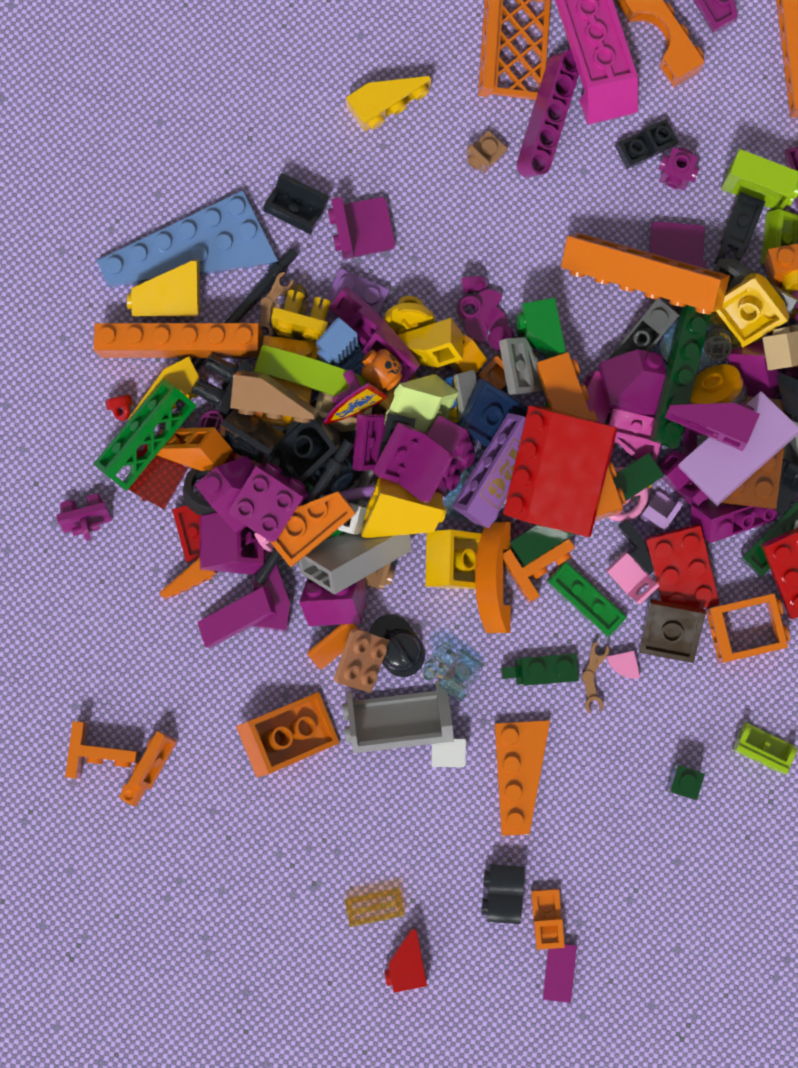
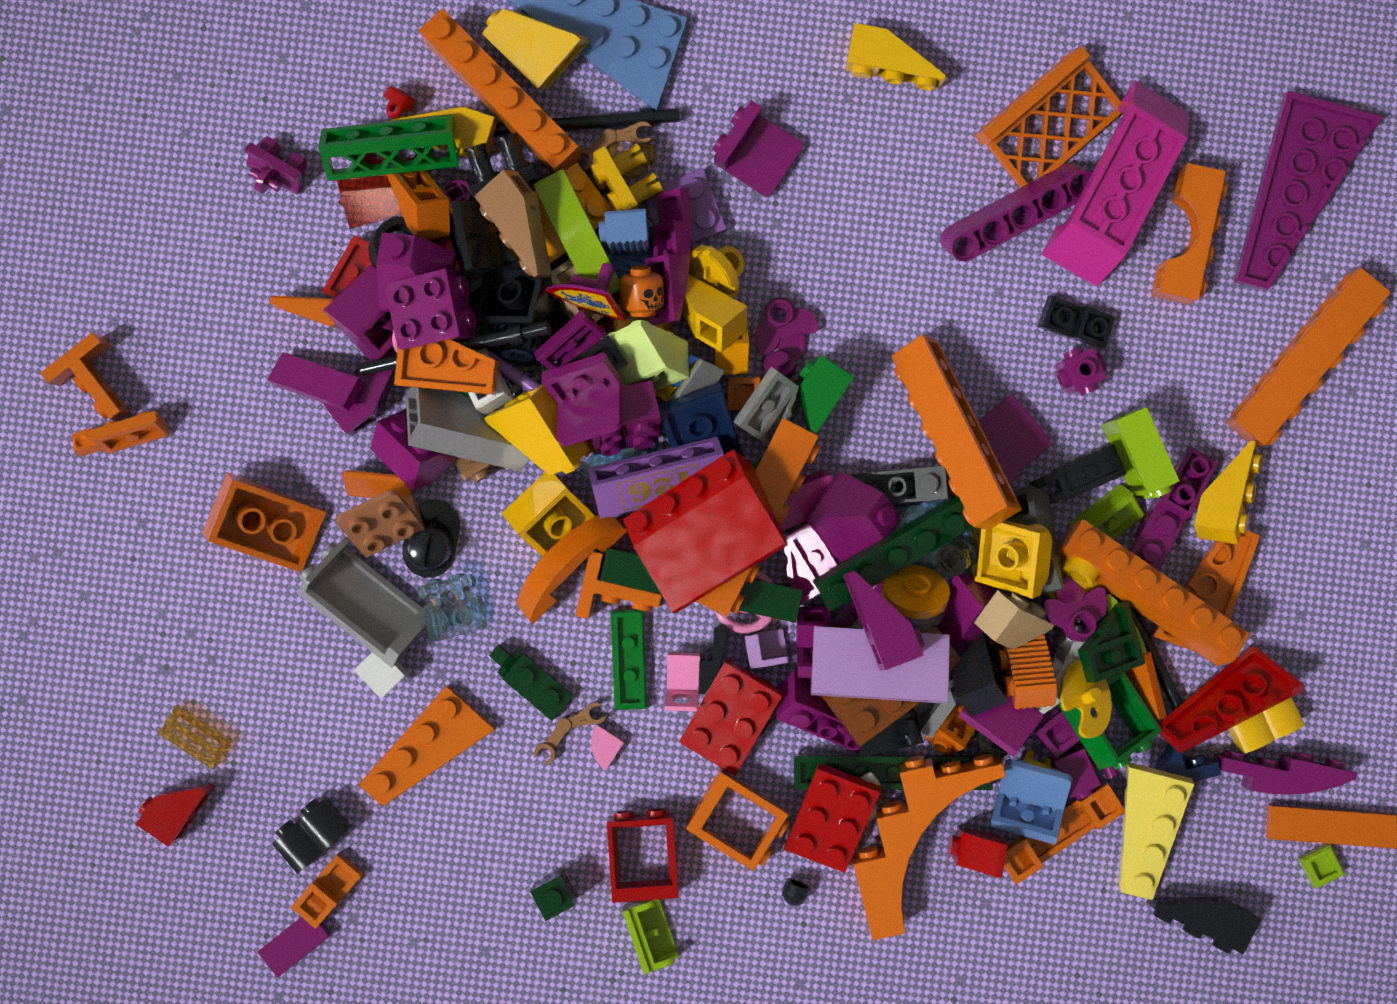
camera: 50 degrees right, 5 degrees up
black bracket [263,173,329,235] -> none
magenta tile [461,276,489,294] -> none
medium nougat bracket [466,130,508,174] -> none
dark brown plate [639,599,706,663] -> none
none -> red window [607,808,679,903]

